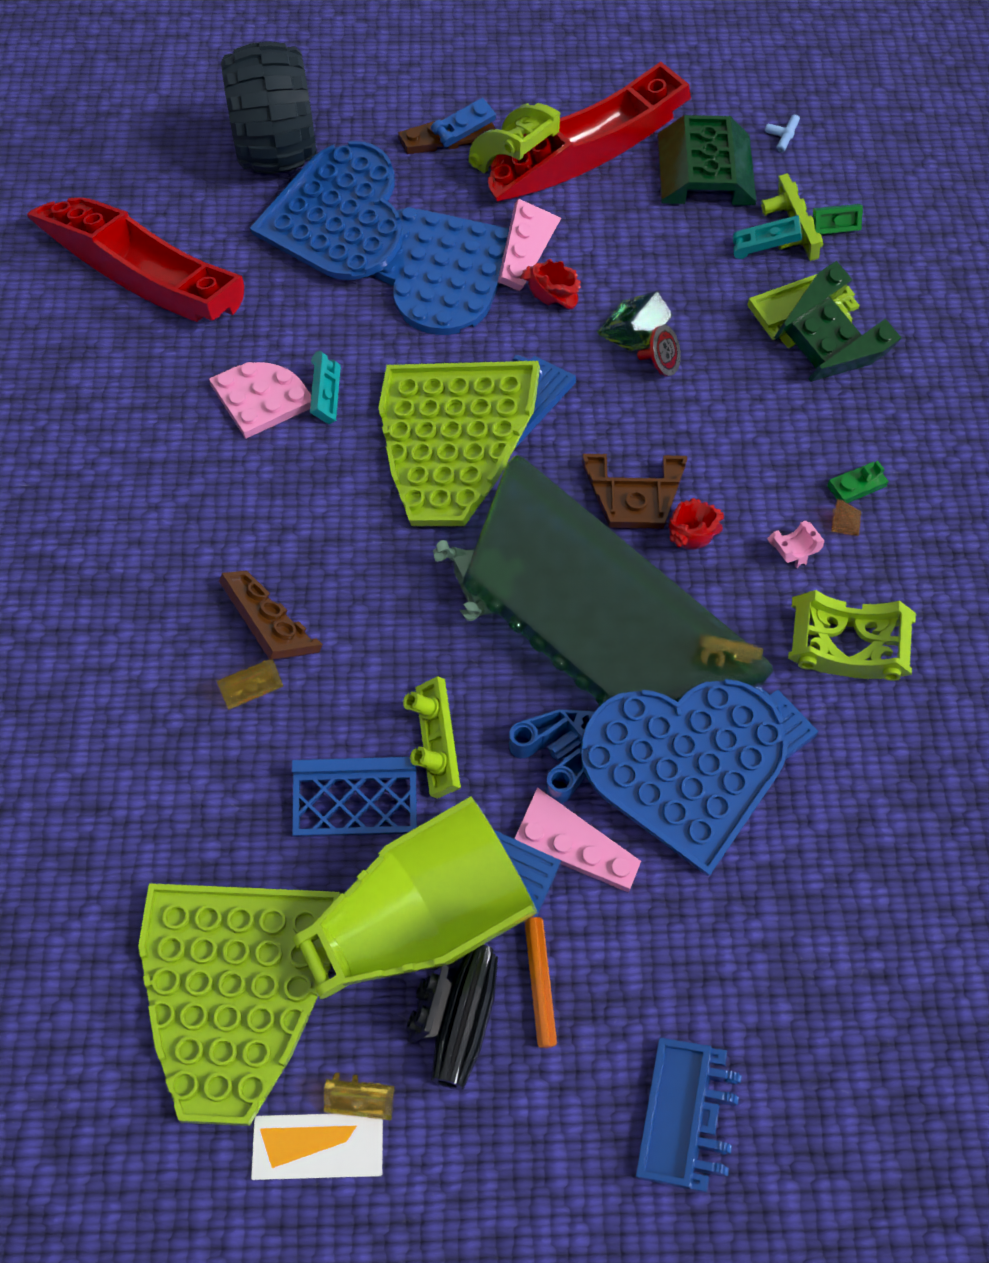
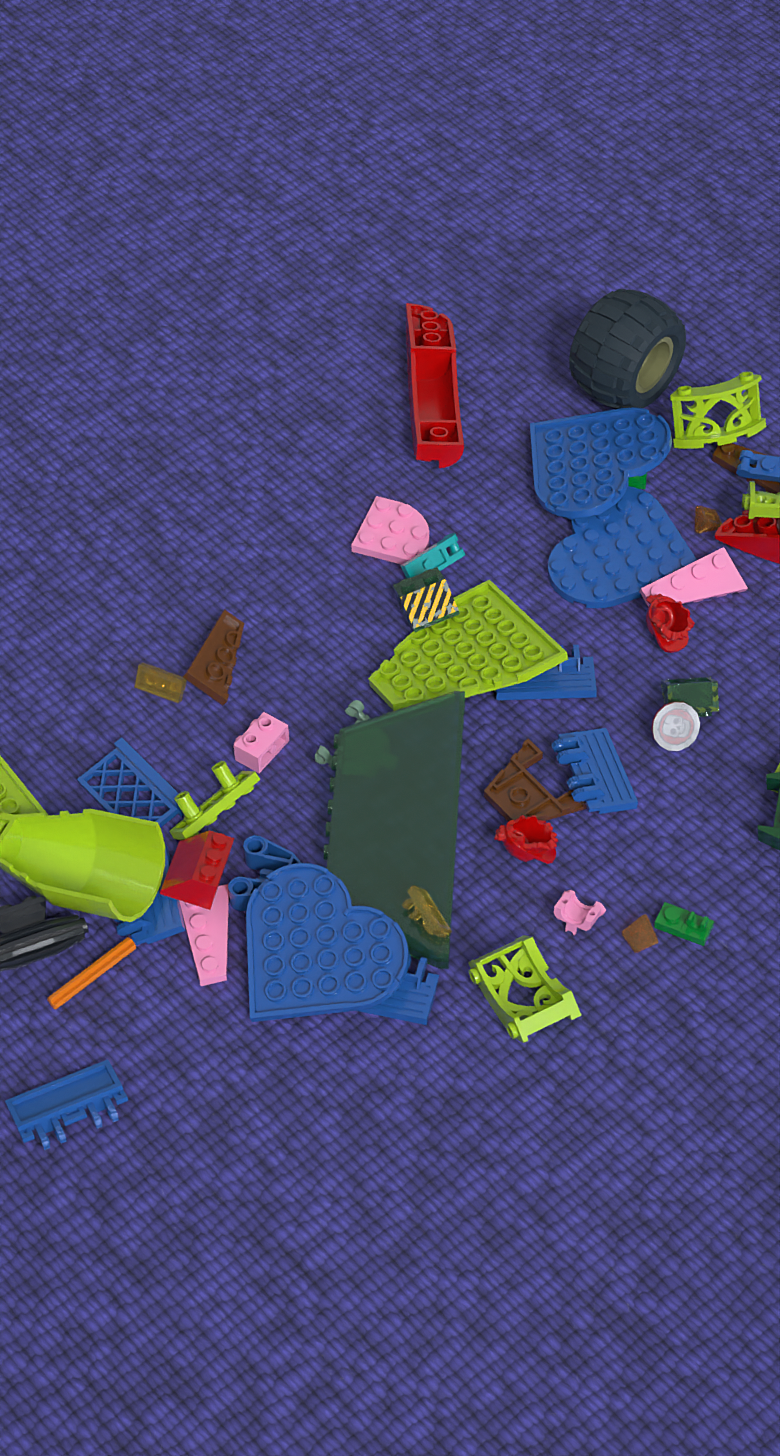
camera: 55 degrees right, 10 degrees down
none -> red slope [160,830,234,910]
none -> bright pink brick [233,712,289,774]
none -> slope [393,567,460,632]
none -> blue hinge [551,728,638,814]
none -> lime fence [670,372,766,449]
none -> clear orange slope [695,505,722,533]

